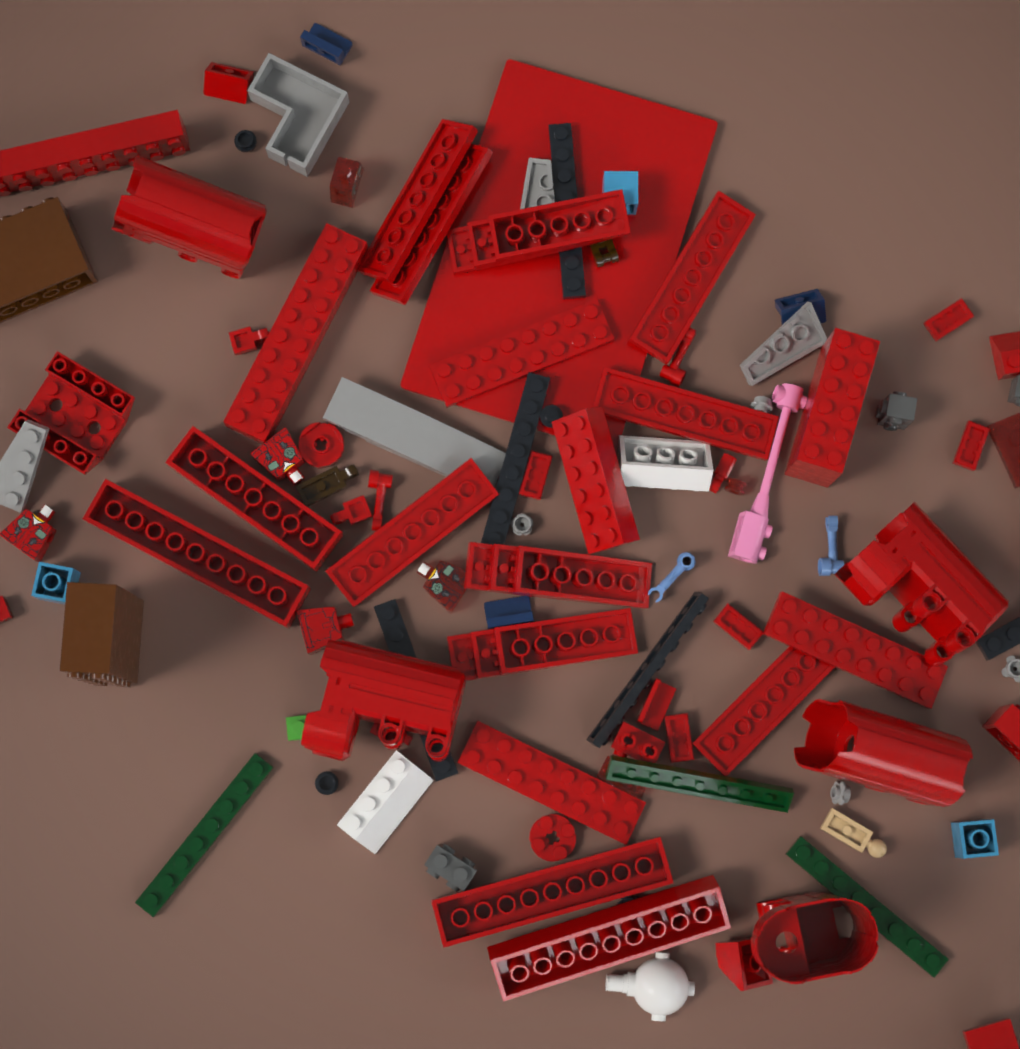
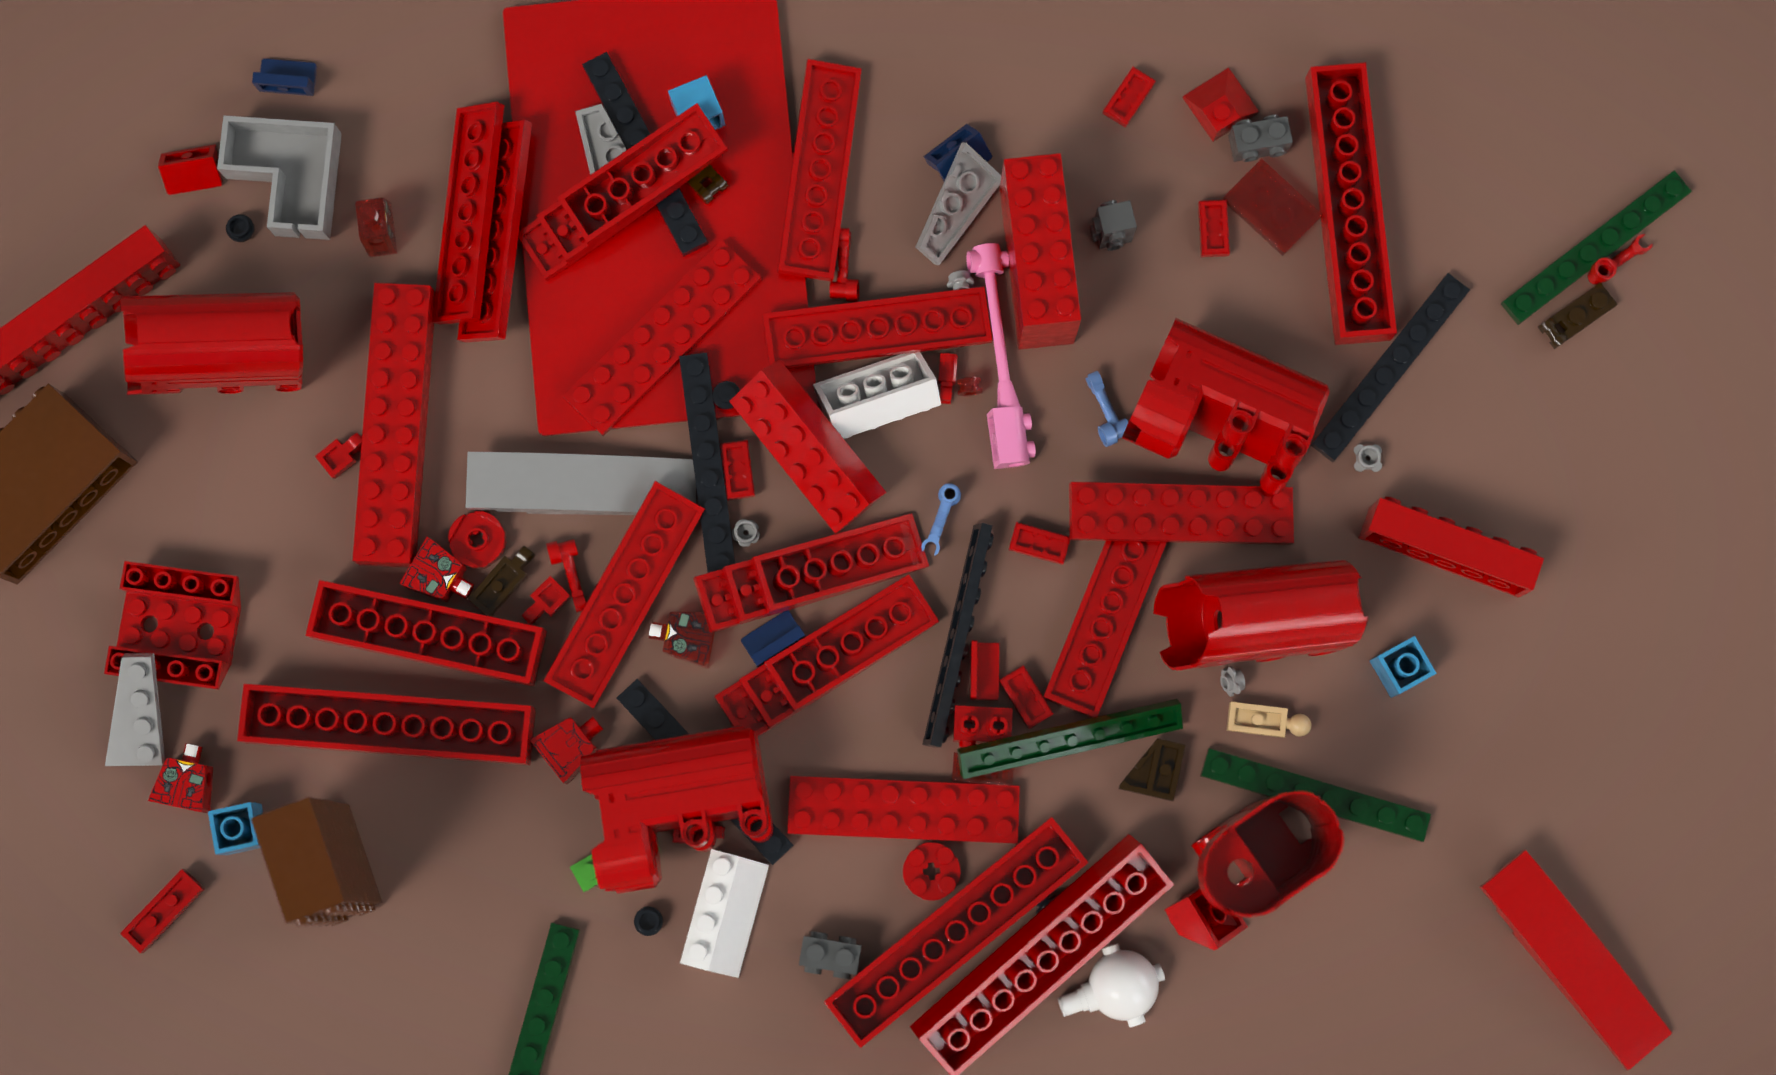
camera: 20 degrees left, 0 degrees up
none -> dark brown wing [1119,738,1186,802]

